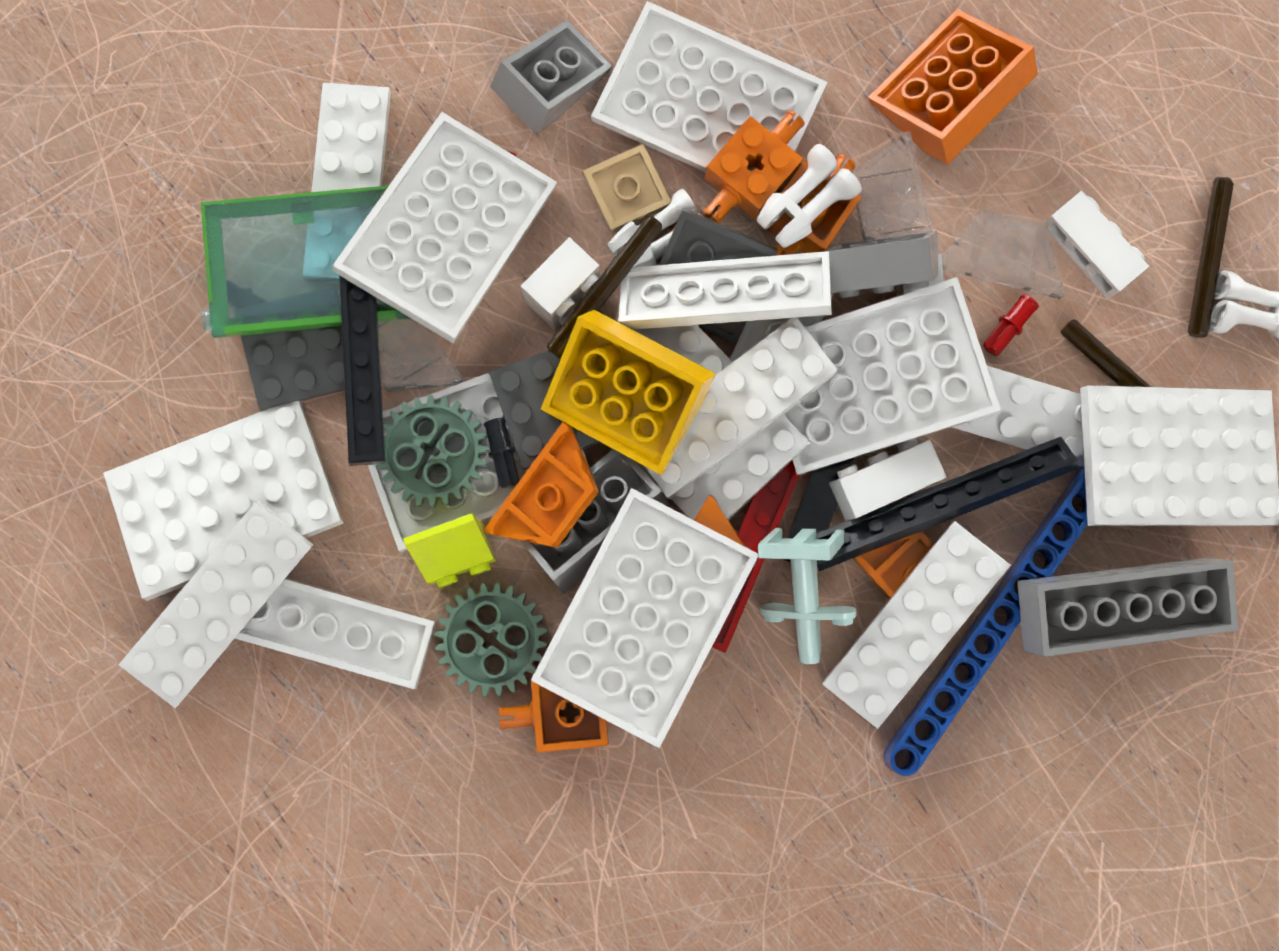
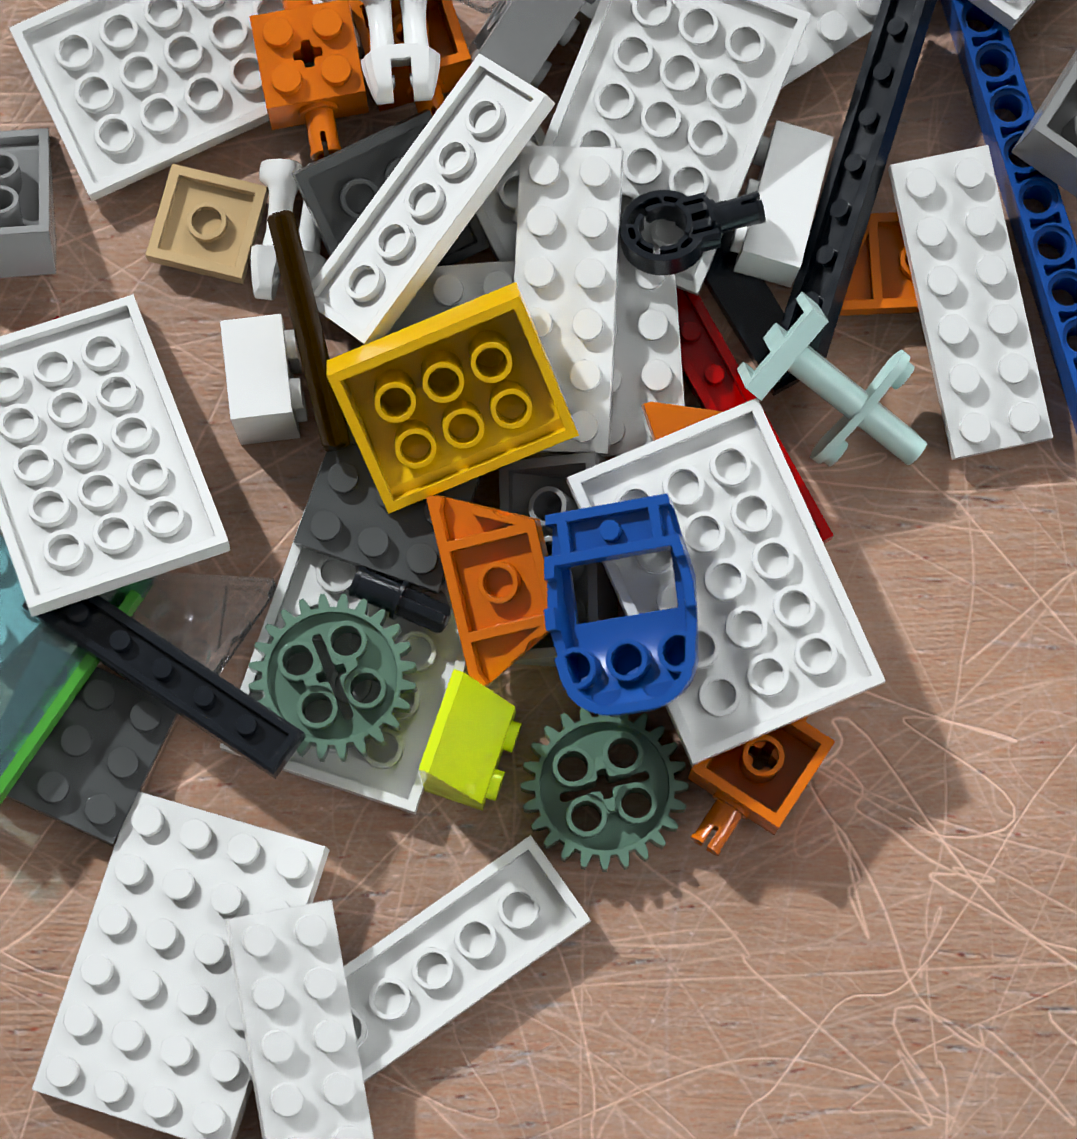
camera: 45 degrees left, 5 degrees down
none -> blue slope [543,493,699,716]
none -> black pin [620,190,766,275]

